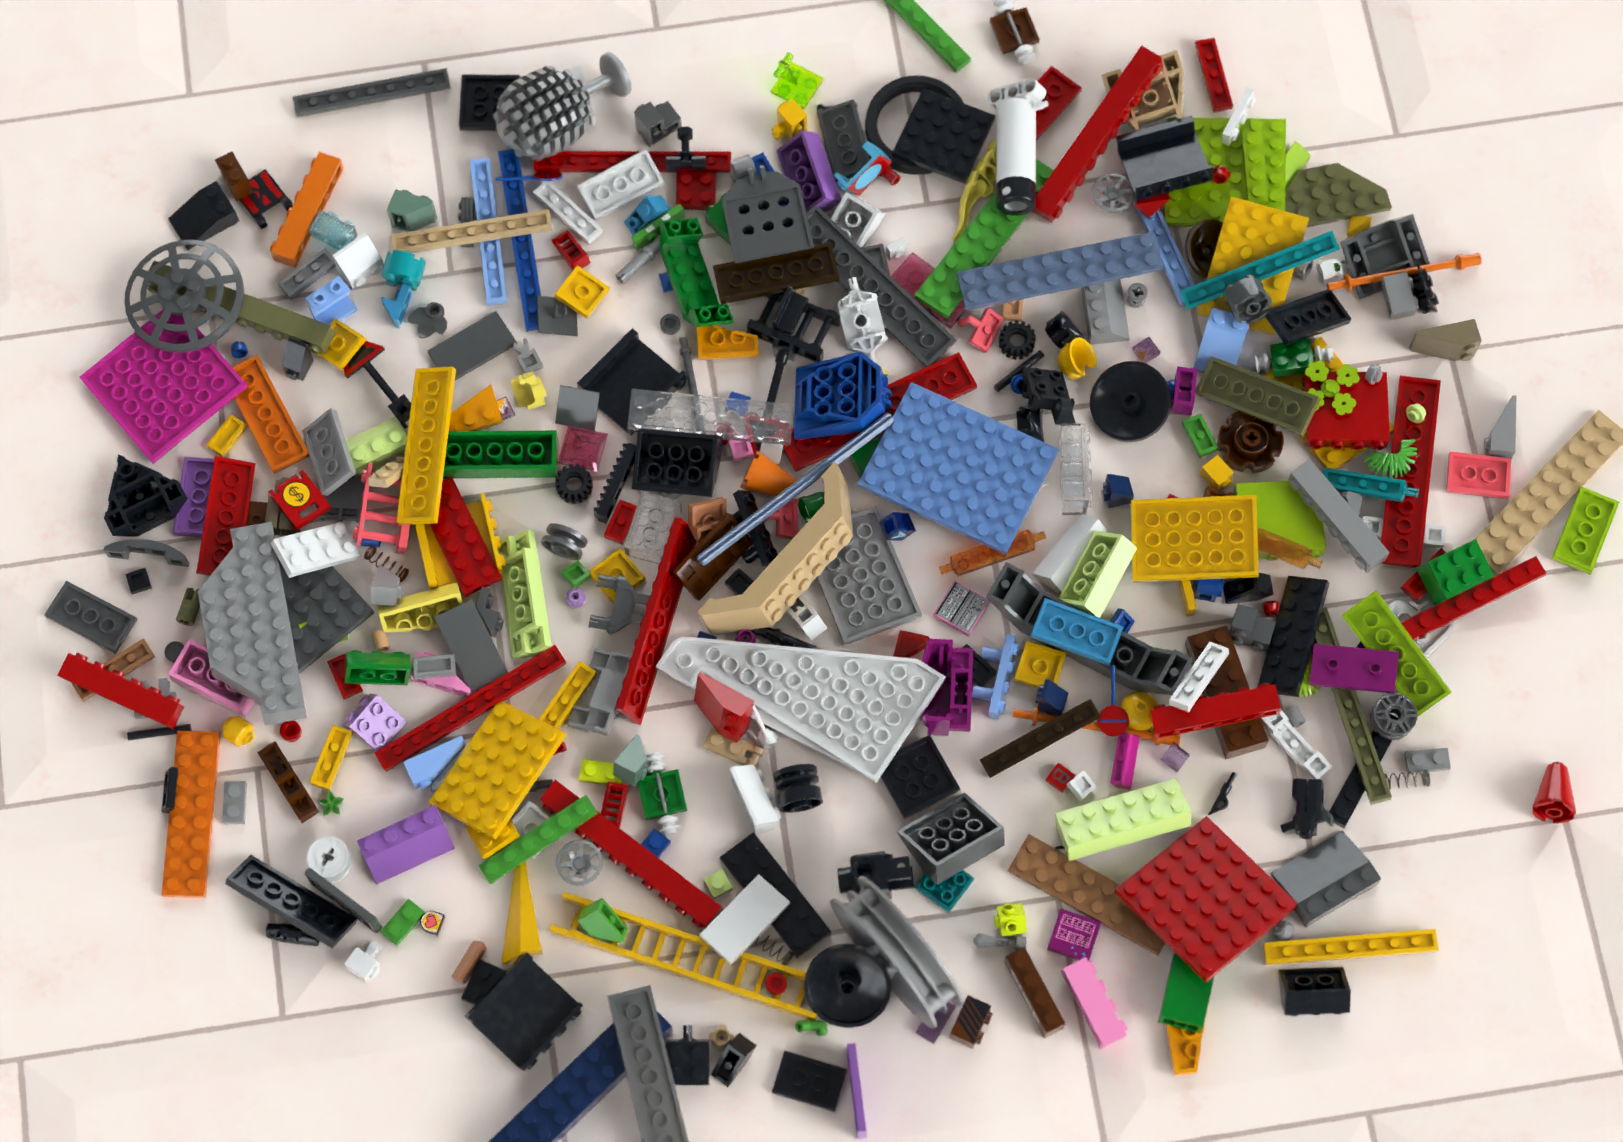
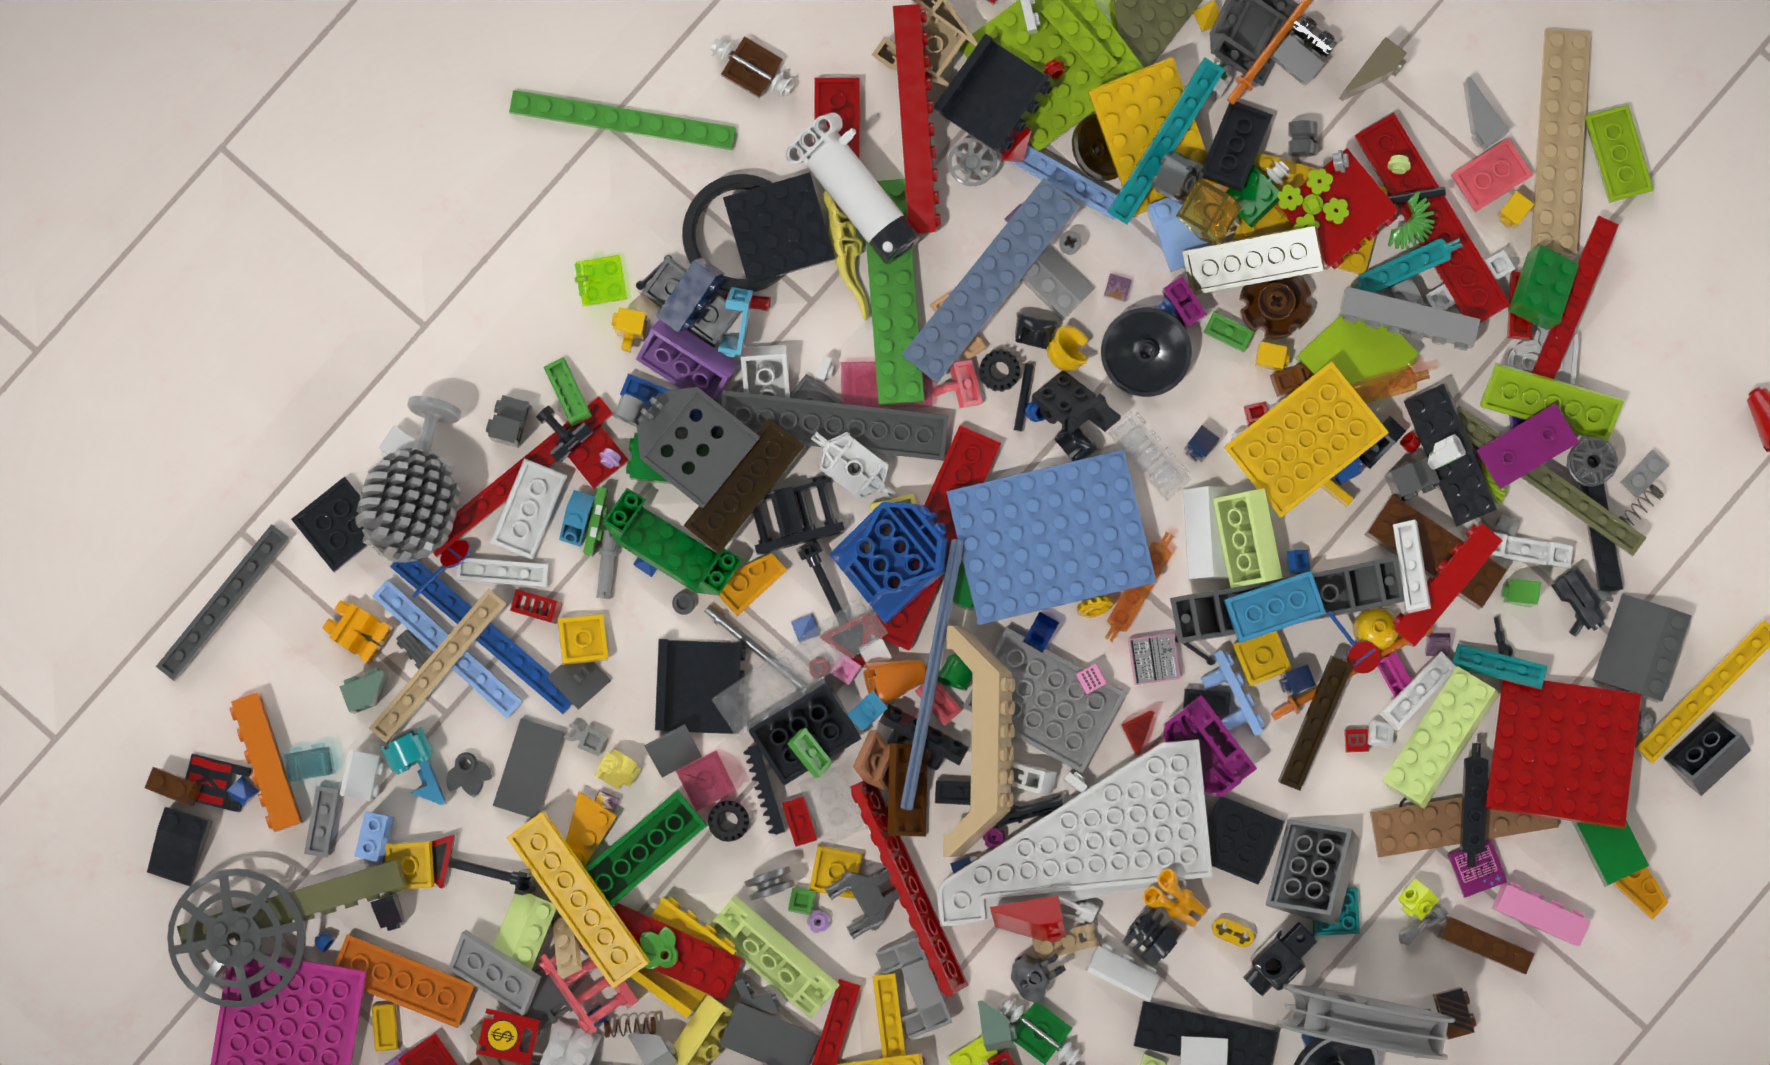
camera: 45 degrees left, 15 degrees up
none -> blue slope [226,776,259,807]
none -> light orange hips [322,600,394,665]
none -> bright green plate [544,357,592,426]
none -> lavender plate [599,448,621,468]
none -> bright green plate [640,927,678,969]
none -> dark blue brick [656,258,725,332]
none -> bright green plate [788,728,833,779]
none -> dark azure slope [847,691,888,731]
none -> black hinge [1011,953,1066,1003]
none -> white plate [1063,772,1088,793]
none -> bright pink tile [1075,664,1107,694]
none -> yellow gear [1077,596,1113,618]
none -> light orange piece [1143,869,1208,927]
none -> black hinge [1175,635,1216,665]
none -> clear yellow slope [1176,178,1242,245]
none -> yellow beam [1211,918,1254,948]
none -> dark grey wheel [1288,120,1318,157]
none -> white plate [1380,651,1456,730]
none -> black bar [1388,187,1446,204]
none -> white rock [1428,434,1465,470]
none -> teal plate [1452,644,1547,689]
none -> black plate [1460,743,1489,867]
none -> yellow brick [1497,191,1534,229]
none -> bright green slope [1501,579,1541,607]

